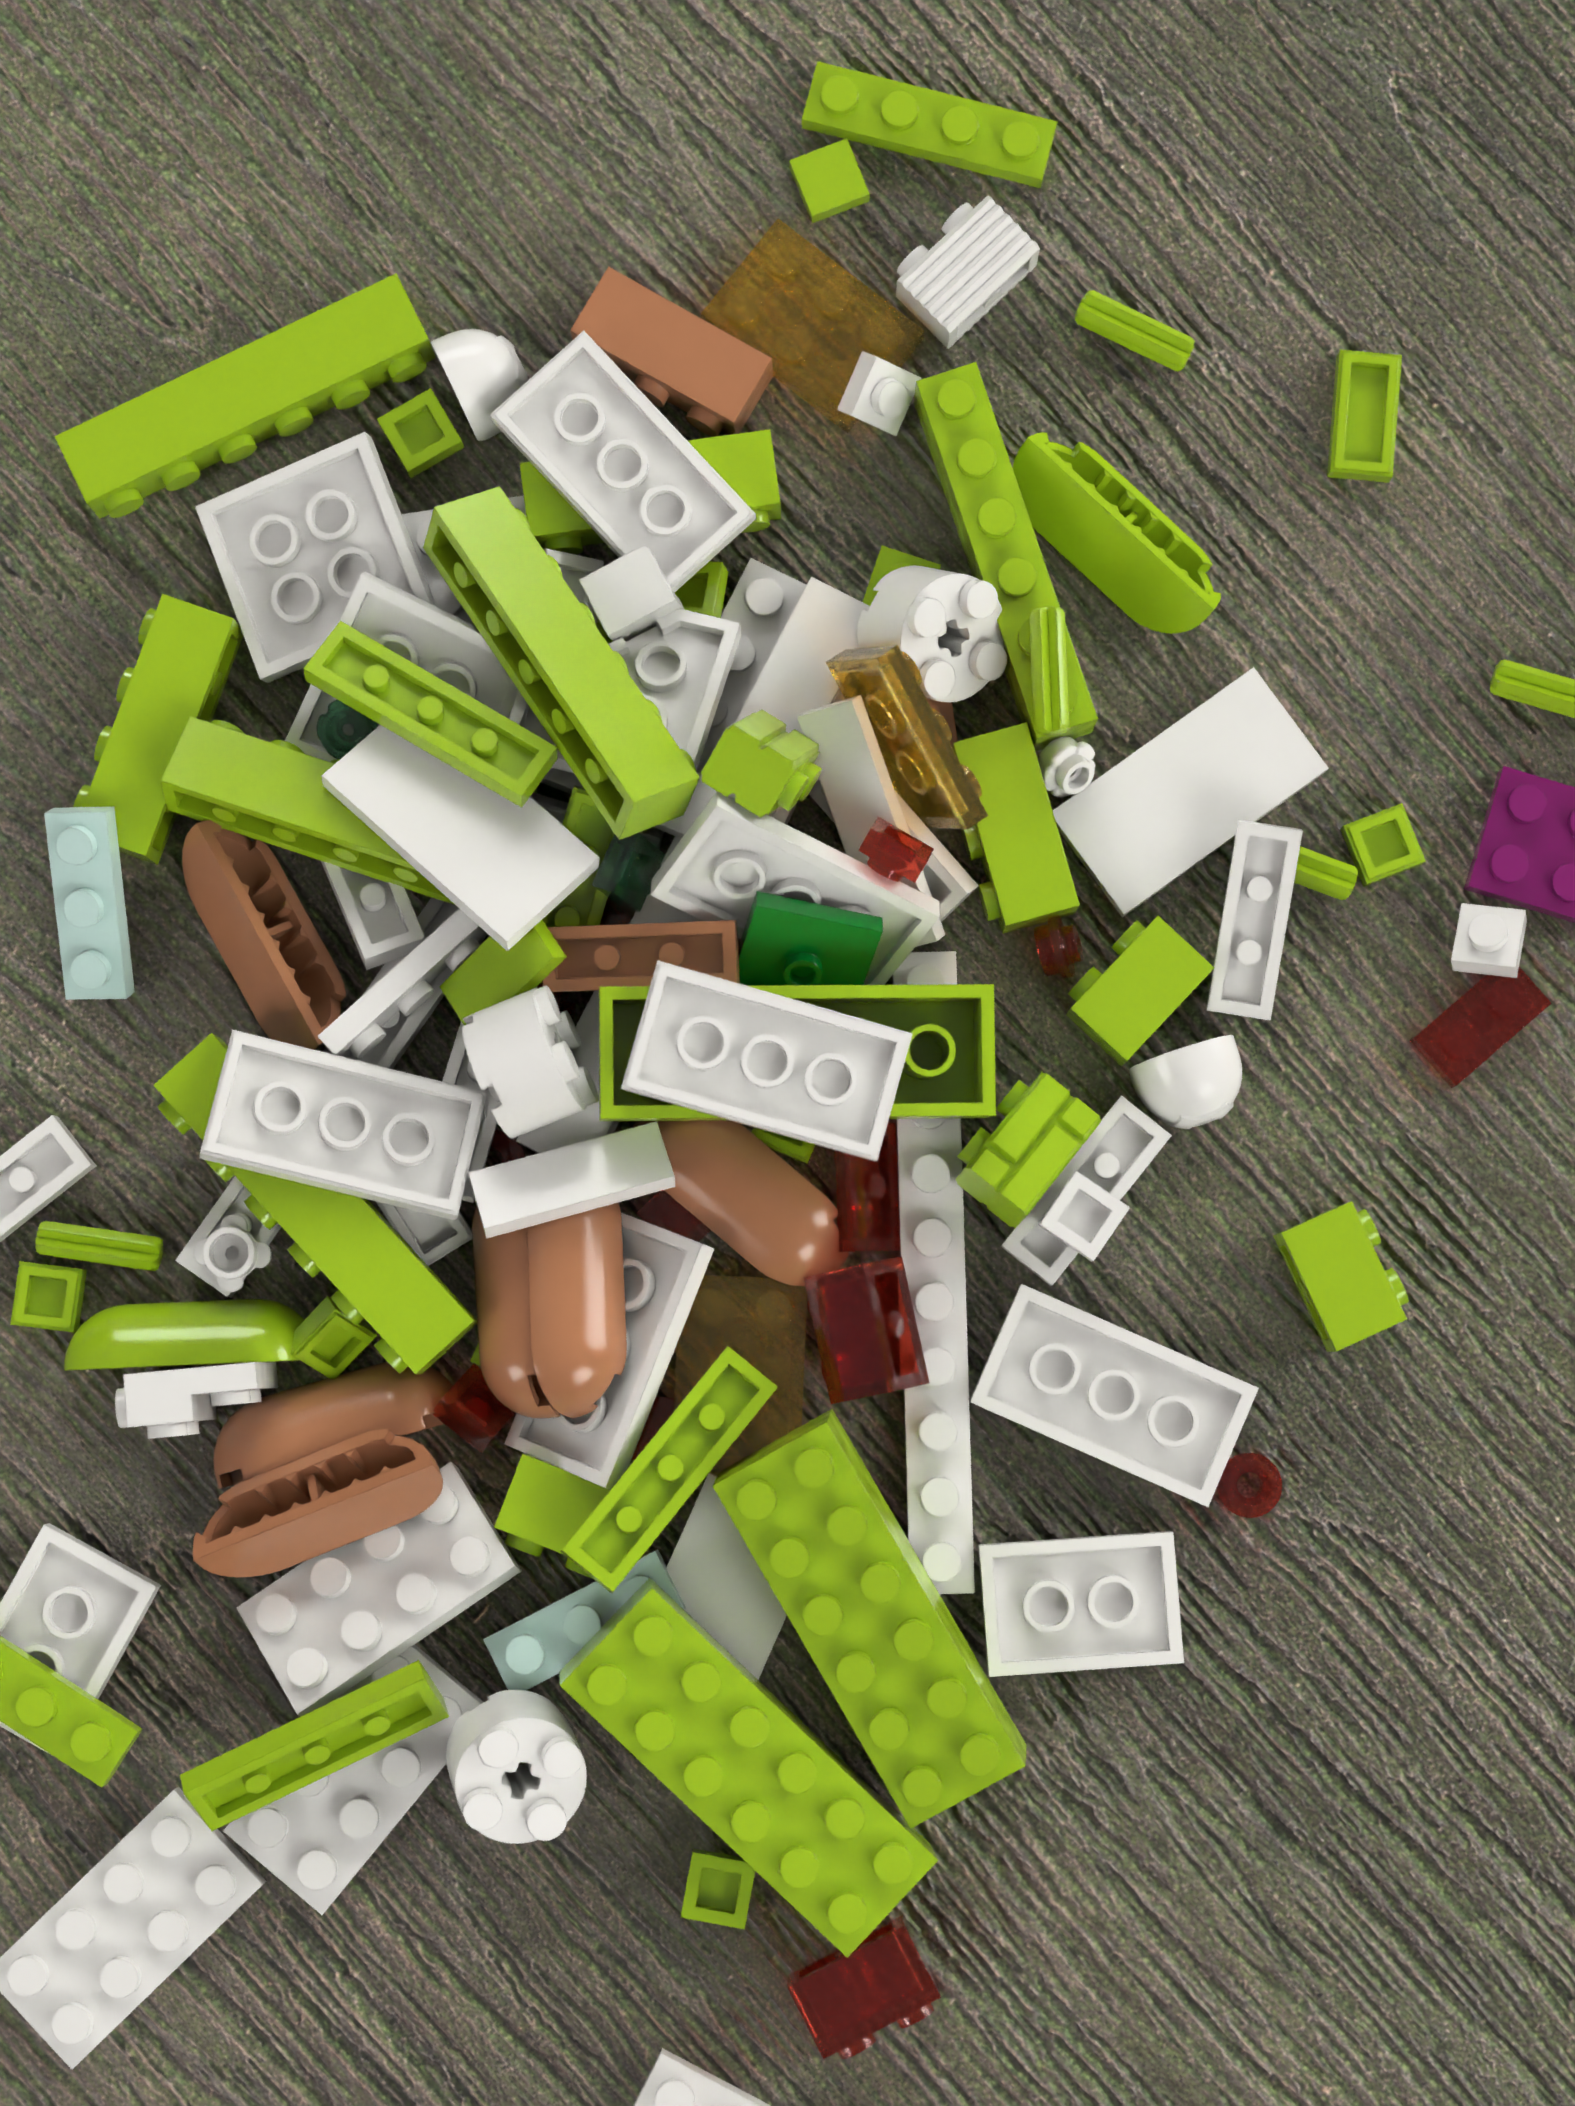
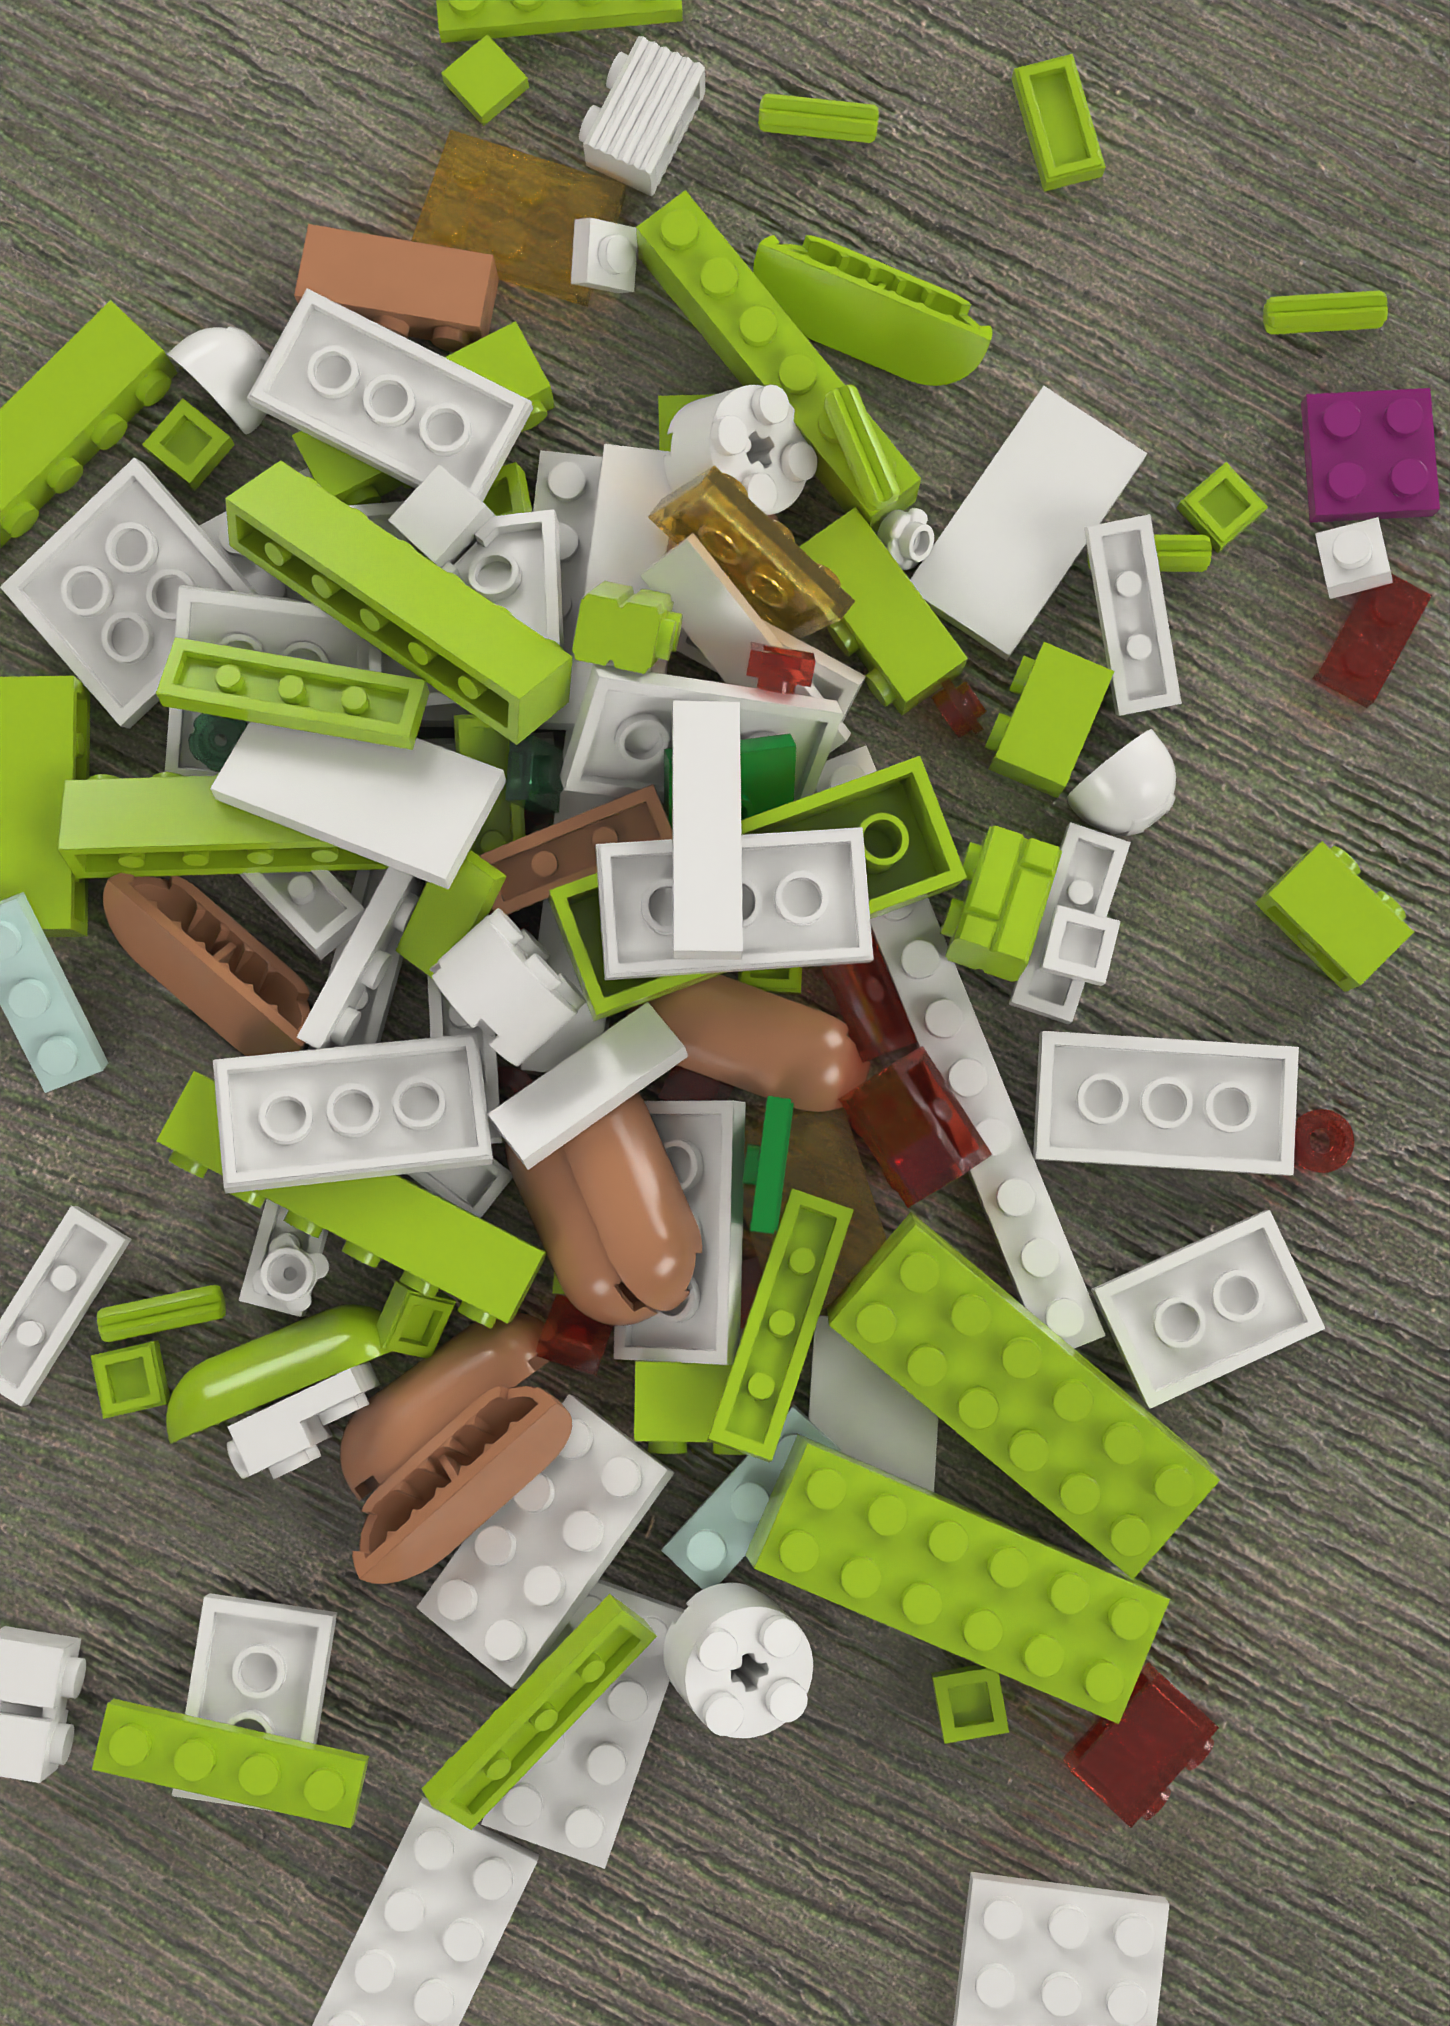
camera: 25 degrees left, 0 degrees up
none -> white tile [672,700,743,960]
none -> green plate [743,1096,794,1234]

